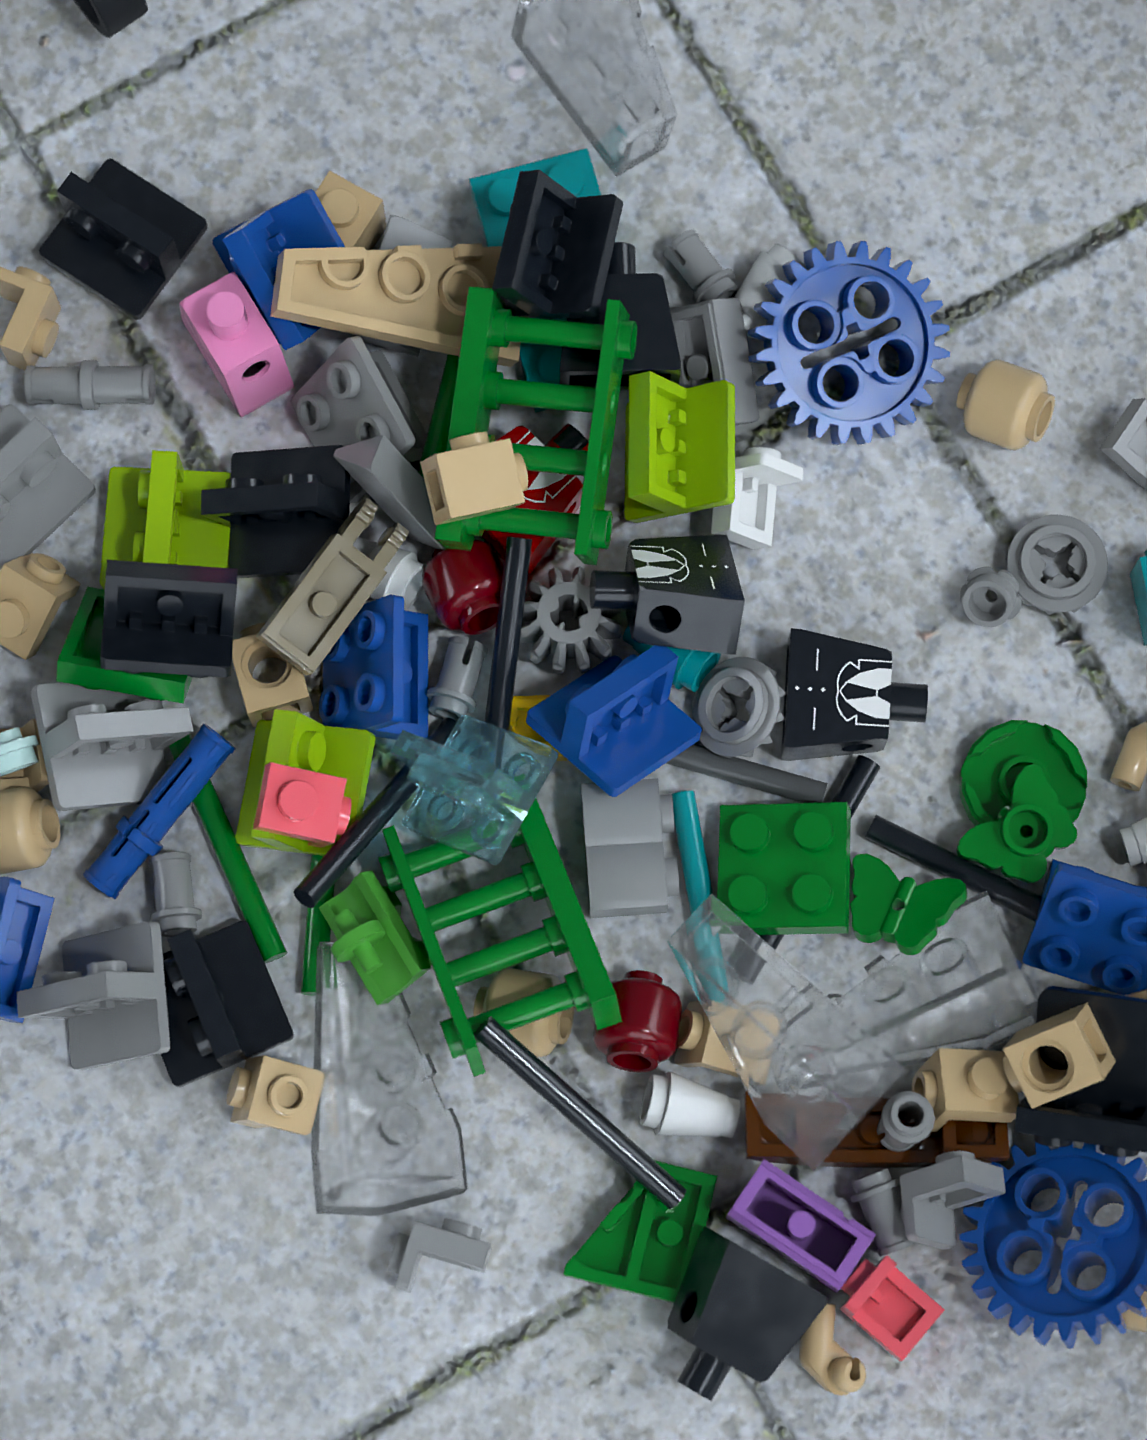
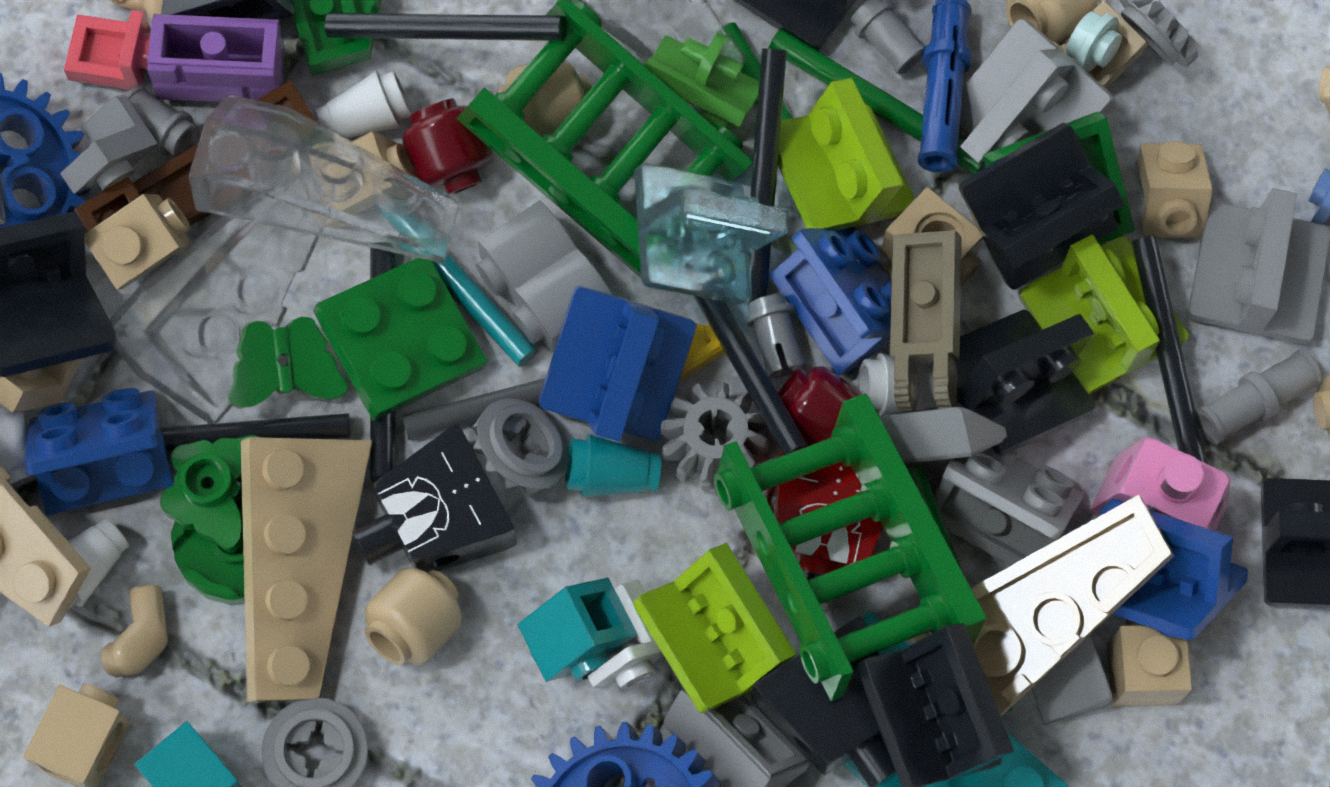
camera: 145 degrees right, 5 degrees down
coral bracket [253,762,351,848] -> none
tan brick [420,432,528,526] -> none
black torso [590,534,745,655] -> none
light grey pin [877,1091,935,1152] -> none
light grey plate [960,566,1022,627] -> none
tan brick [1003,1003,1116,1108] -> none
none -> tan wing [241,437,372,702]
none -> tan head [365,568,462,665]
none -> teal brick [517,577,638,683]
none -> black bar [1131,236,1208,464]

